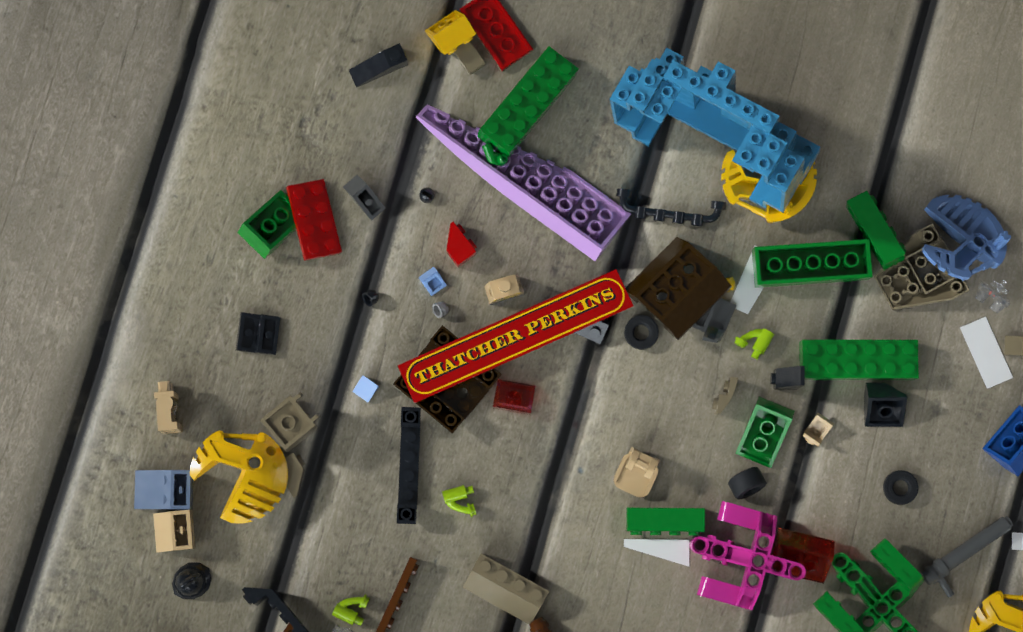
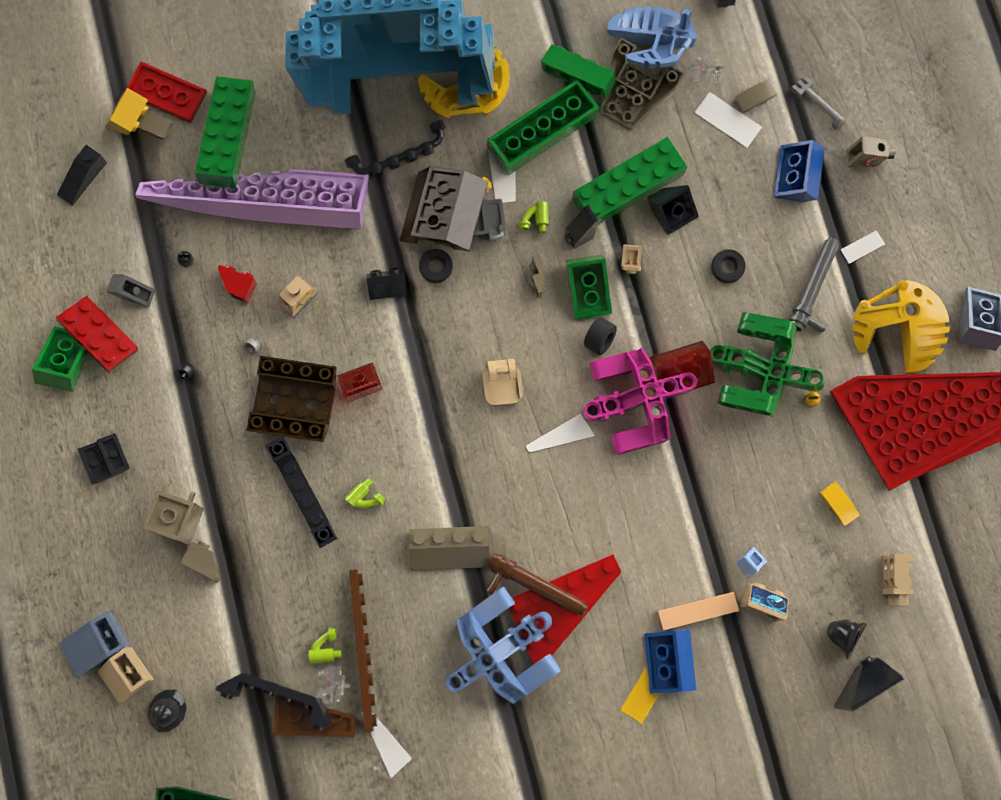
camera: 30 degrees left, 5 degrees down
tan hips [154,381,183,434] -> none
yellow piece [190,430,288,524] -> none
light blue slope [352,376,379,402] -> none
red sticker [397,269,633,403] -> none
light blue slope [419,267,447,296] -> none
green arm [482,143,508,166] -> none
green brick [626,508,705,536] -> none

